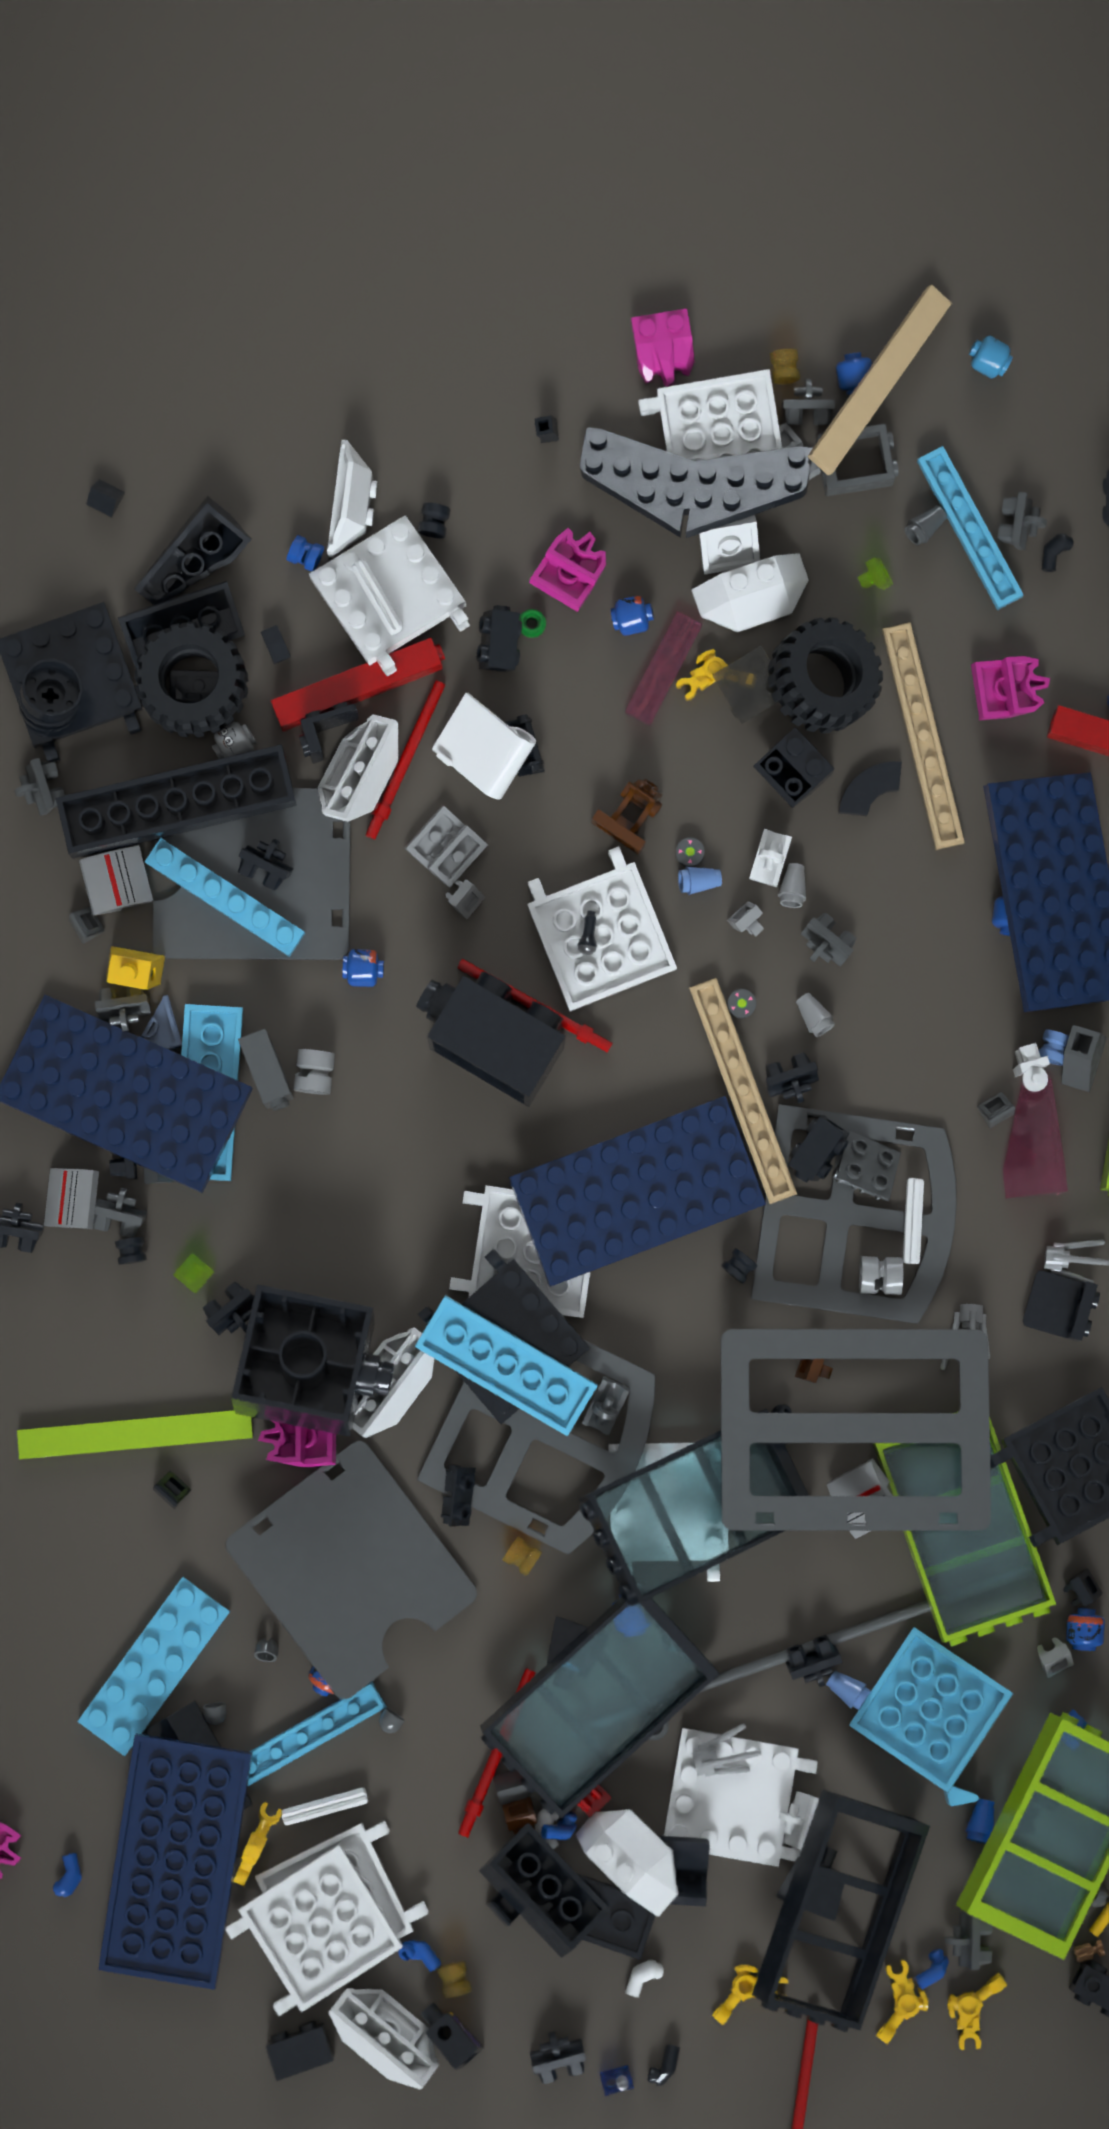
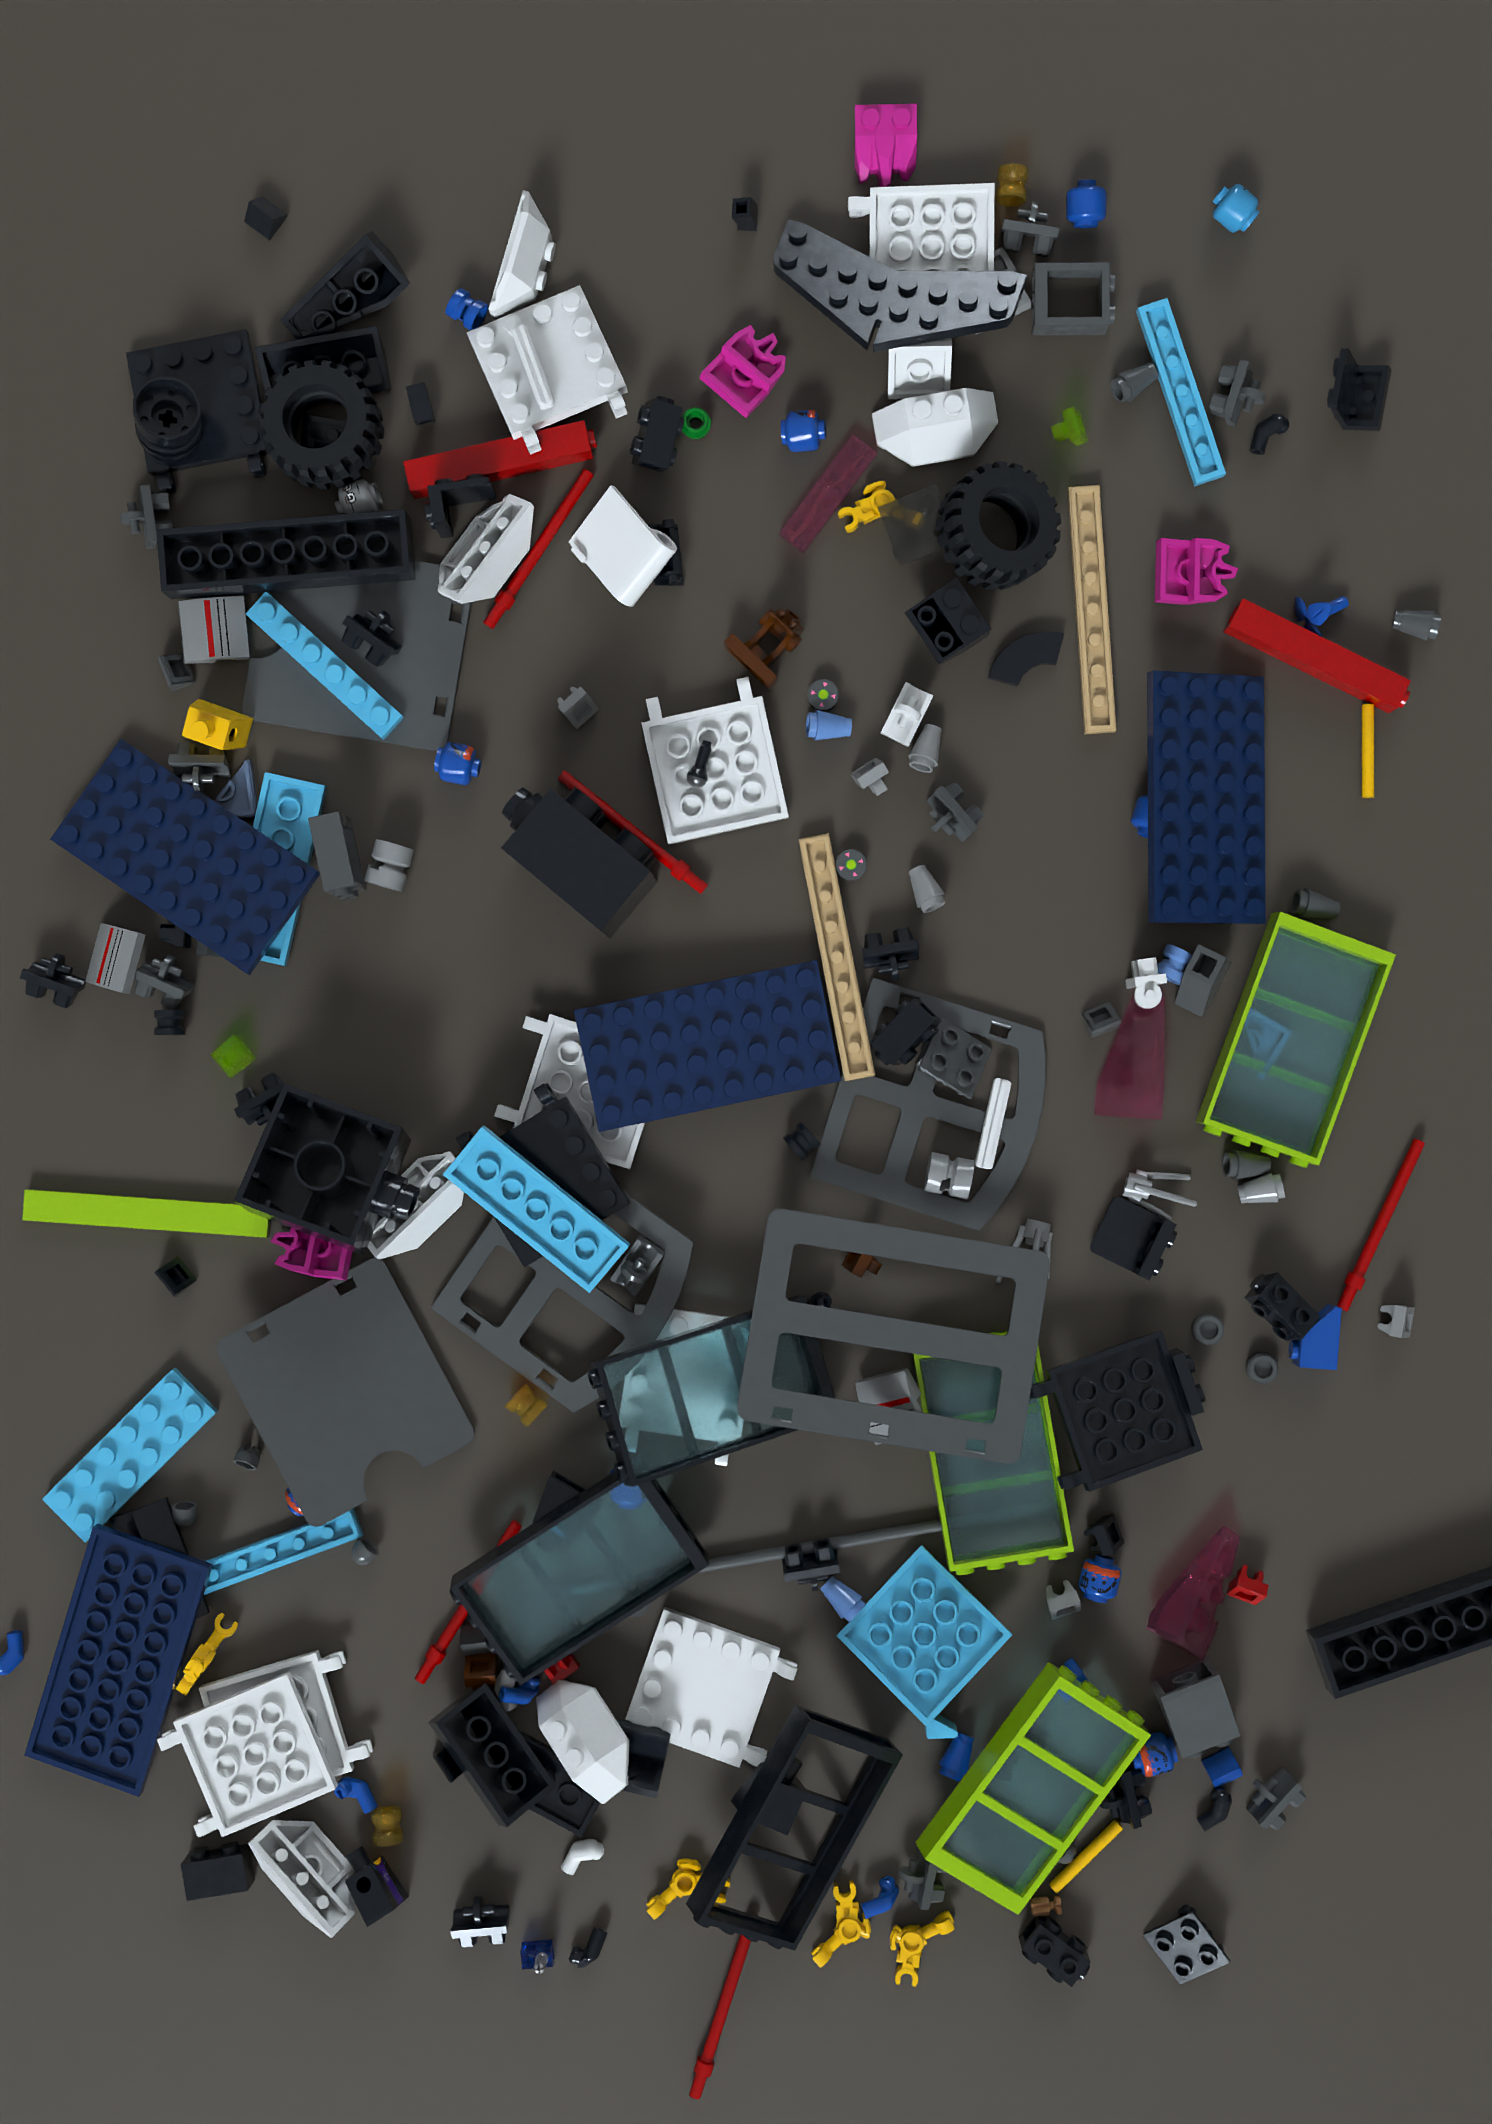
camera: 15 degrees right, 5 degrees up
white axle [282,1788,368,1825] -> none
light grey slope [404,806,488,888] -> none
black wheel [417,502,451,539] -> none
black hinge [441,1465,476,1527] -> none
light grey plant [692,1724,761,1777] -> none
white hips [779,1791,819,1850] -> none
tan tile [807,285,952,475] -> none

